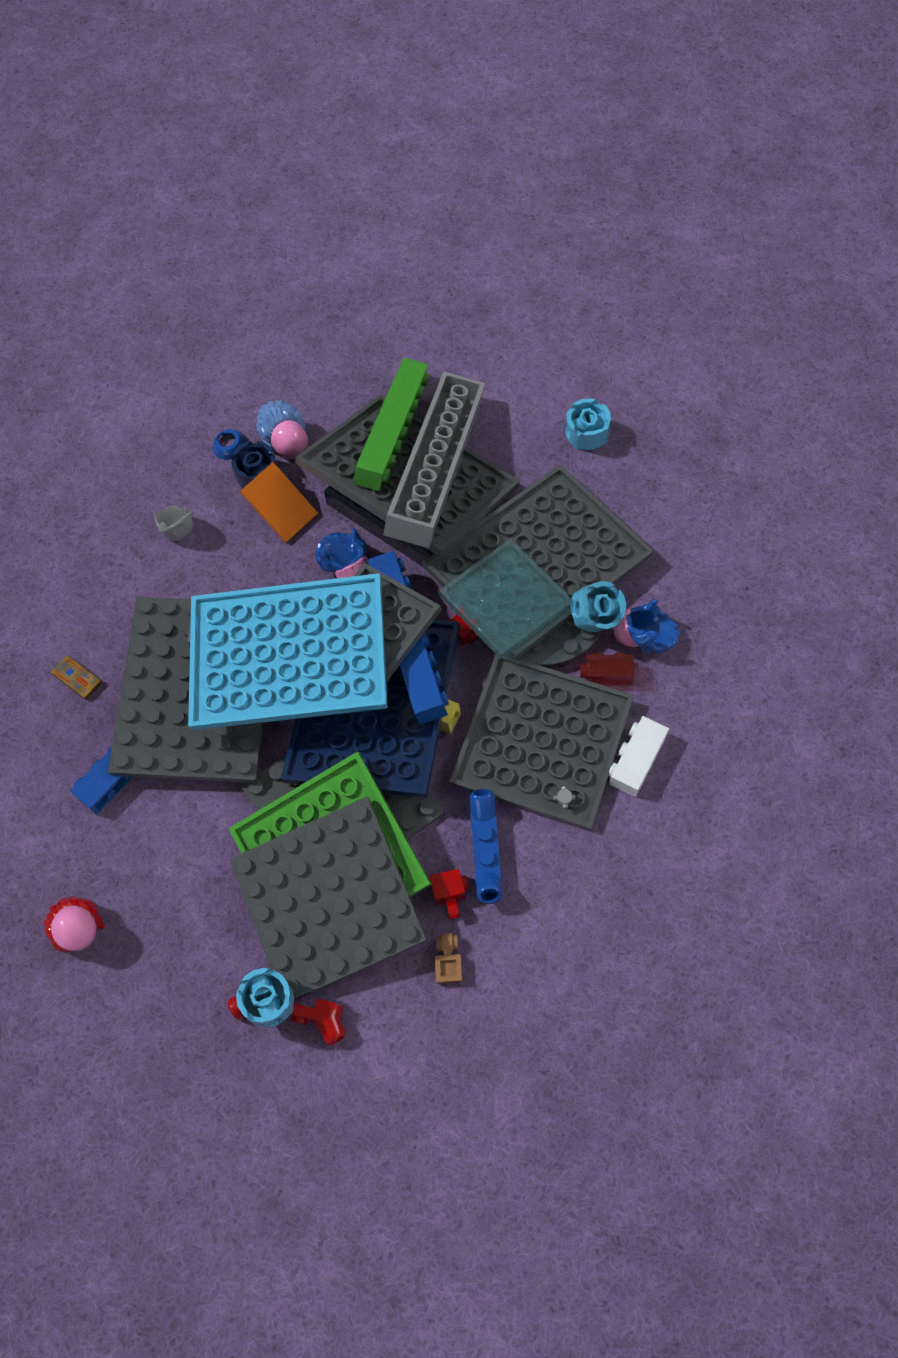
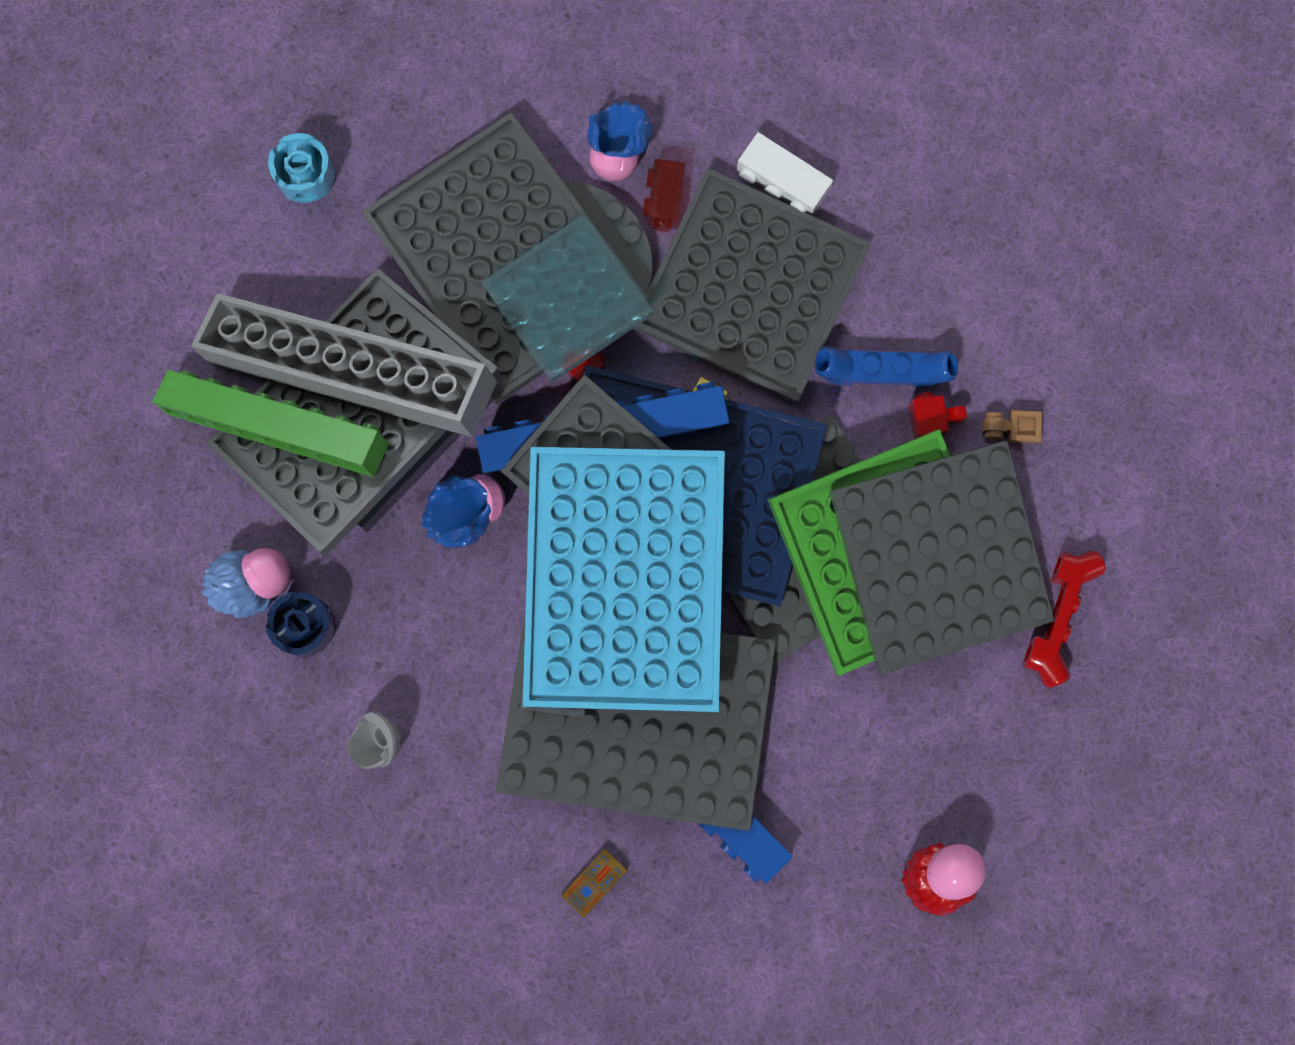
camera: 90 degrees left, 15 degrees up
blue piece [213,429,247,460] -> none
medium azure brick [236,968,294,1028] -> none
orange tile [239,462,318,543] -> none
light grey piece [553,787,575,808] -> none
medium azure brick [571,581,626,632] -> none

